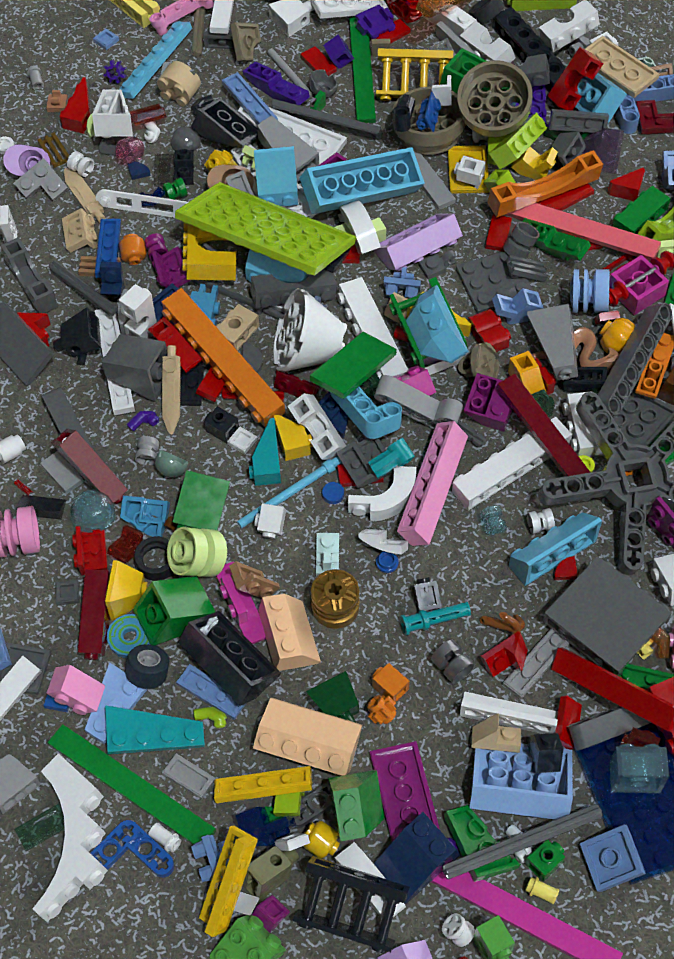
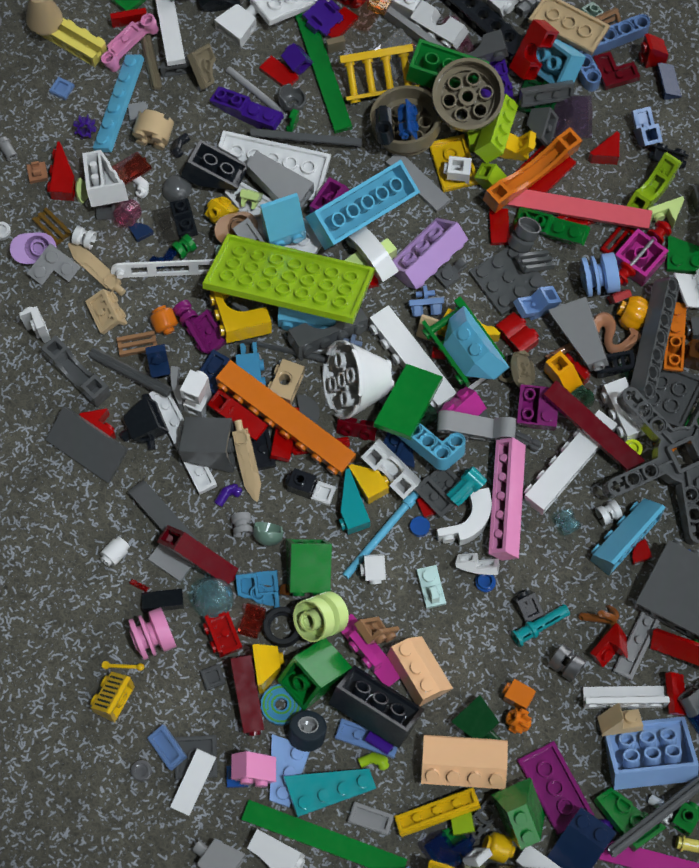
camera: 15 degrees left, 10 degrees up
blue tile [95,219,121,278] -> none
medium blue tile [222,72,278,125] -> none
pearl gold wheel [311,569,360,629] -> none
white panel [432,75,452,106] -> none
black slope [526,733,564,773] -> none
green brick [613,186,671,234] -> none
none -> dark purple piece [365,731,394,755]

